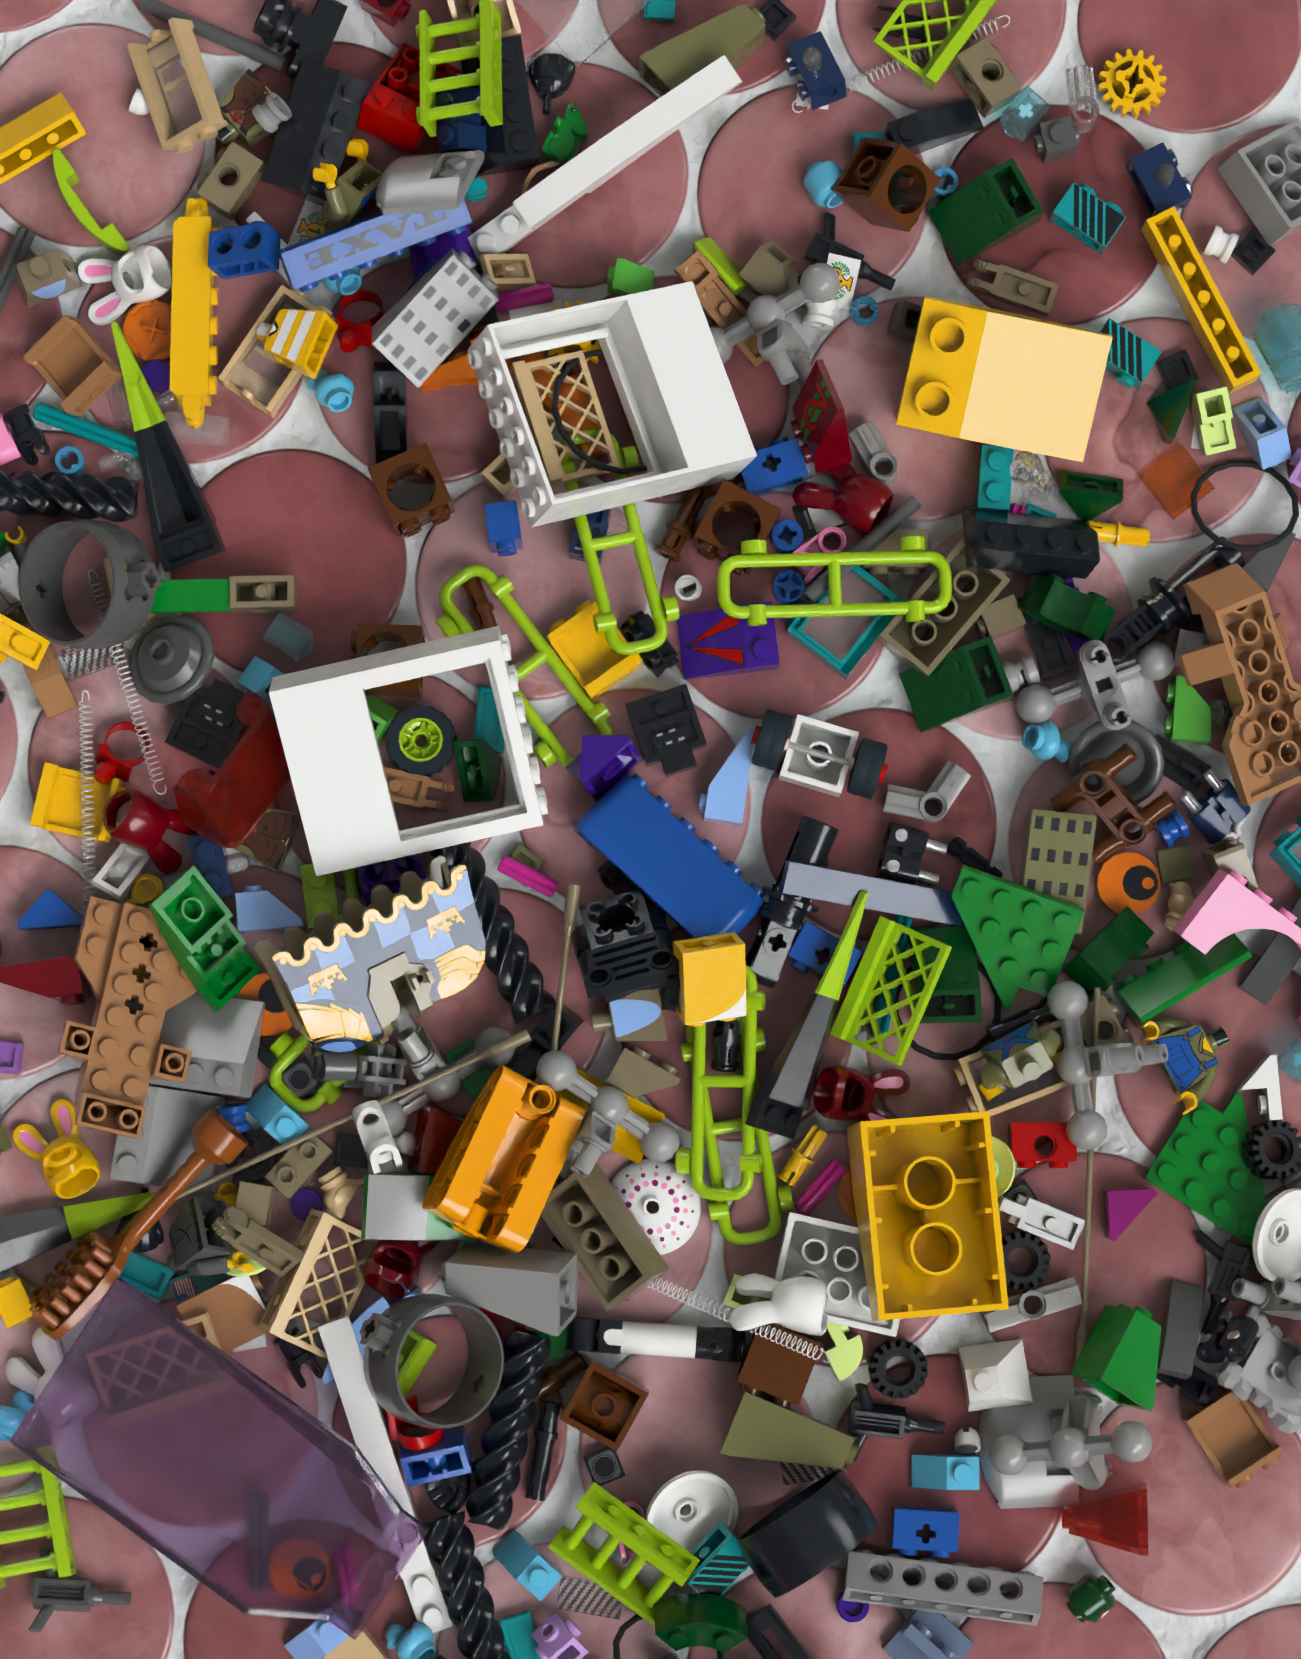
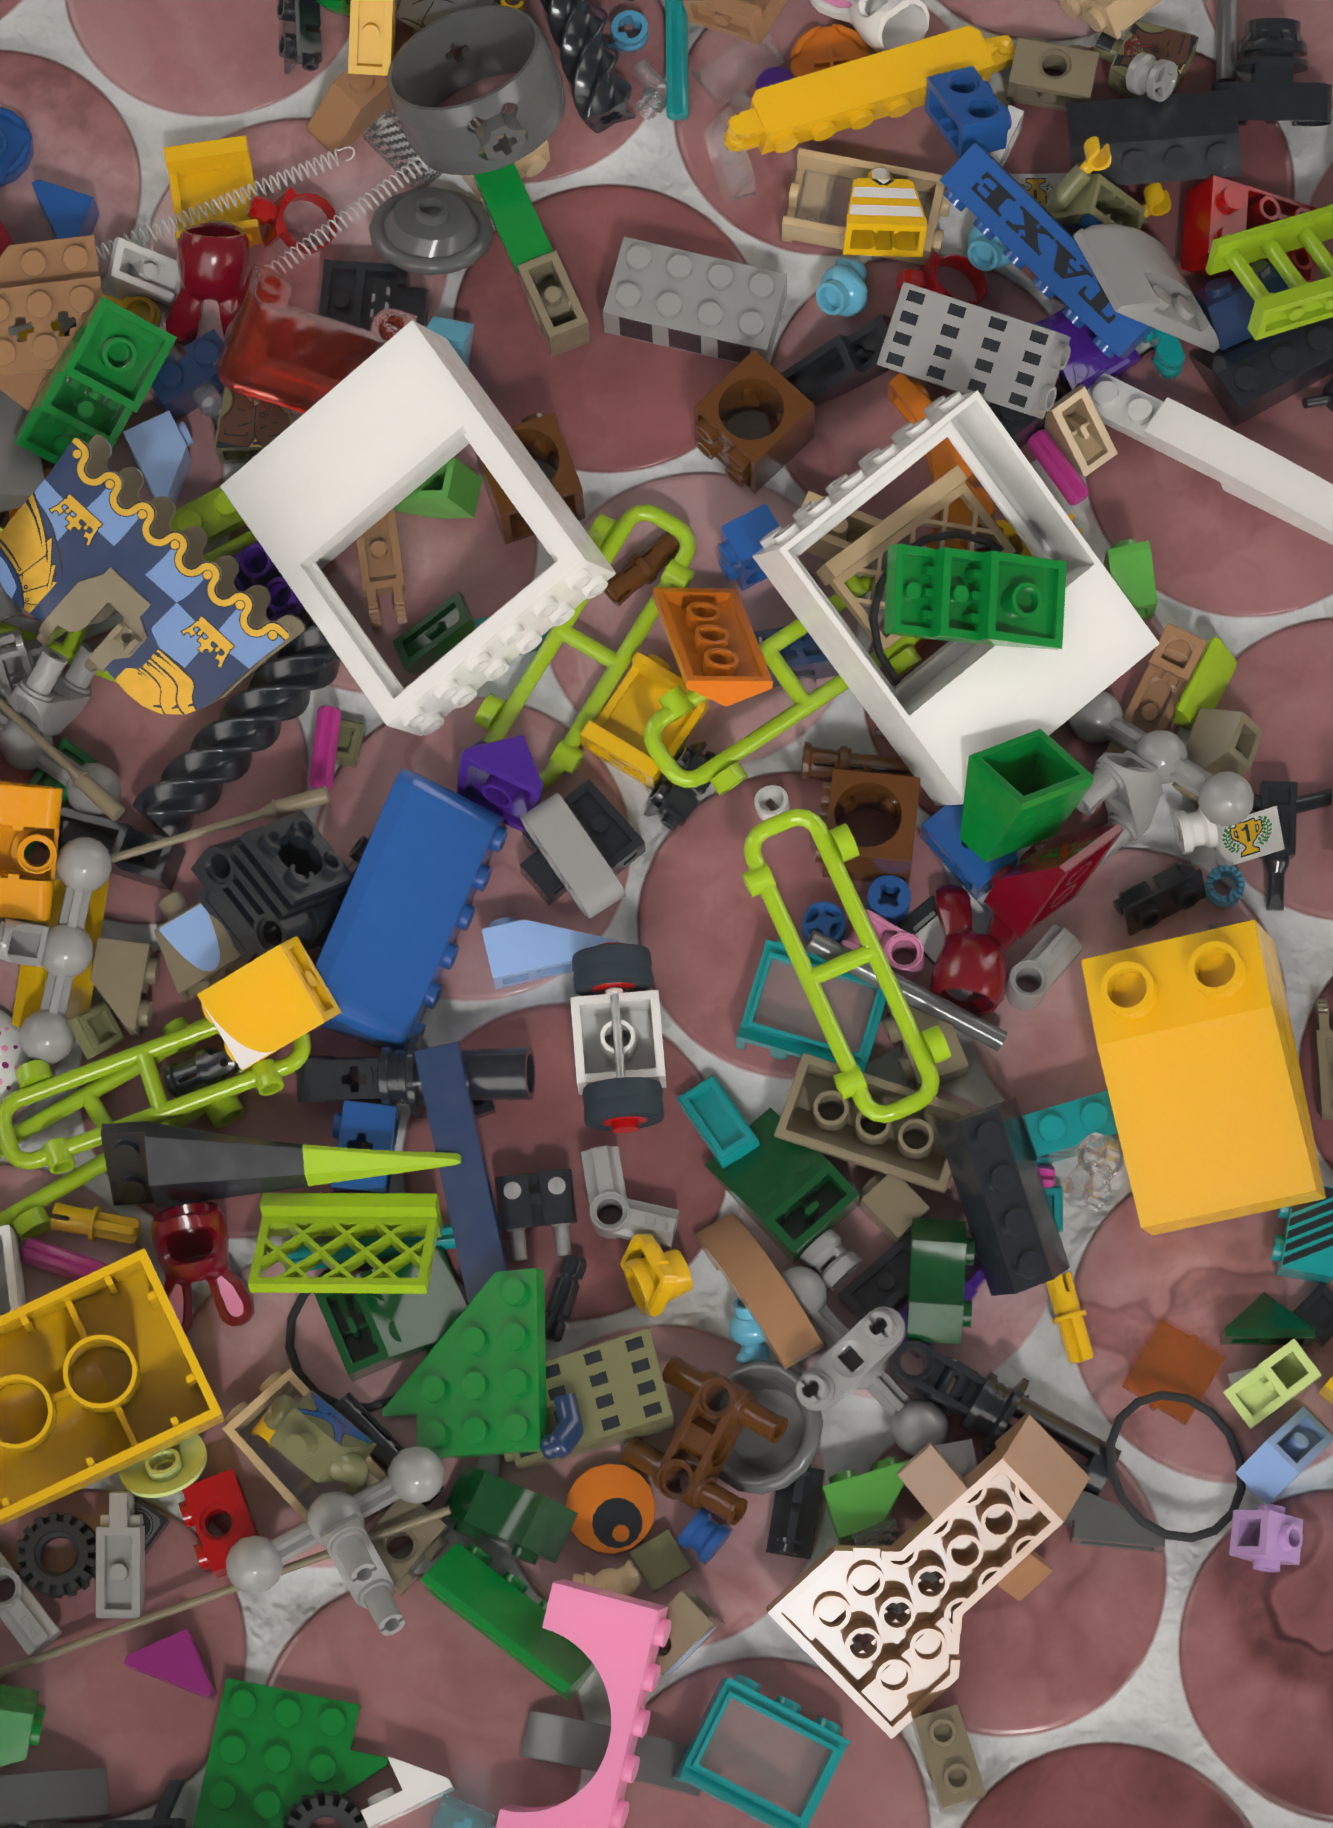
camera: 75 degrees right, 10 degrees down
black plate [111,321,226,572] -> none
clear light blue brick [262,611,315,662] -> none
black wheel [386,705,457,777] -> none
green animal [521,103,588,195] -> none
dark purple slope [677,601,780,680] -> none
dark green slope [1059,470,1123,523] -> none
torso [1136,1017,1230,1115] -> none
dark blue piece [1180,769,1251,844] -> none
none -> olive tile [67,1001,126,1060]
none -> light grey beam [520,793,626,919]
none -> dark blue arm [540,1393,584,1460]
none -> light grey brick [603,237,787,363]
none -> yellow piece [620,1234,693,1317]
none -> orange slope [652,587,773,707]
none -> teal tile [676,1075,760,1168]
none -> medium nougat slope [694,1213,823,1370]
none -> green slope [884,543,1067,650]
none -> green slope [960,729,1094,863]
none -> black hinge [1113,862,1206,936]

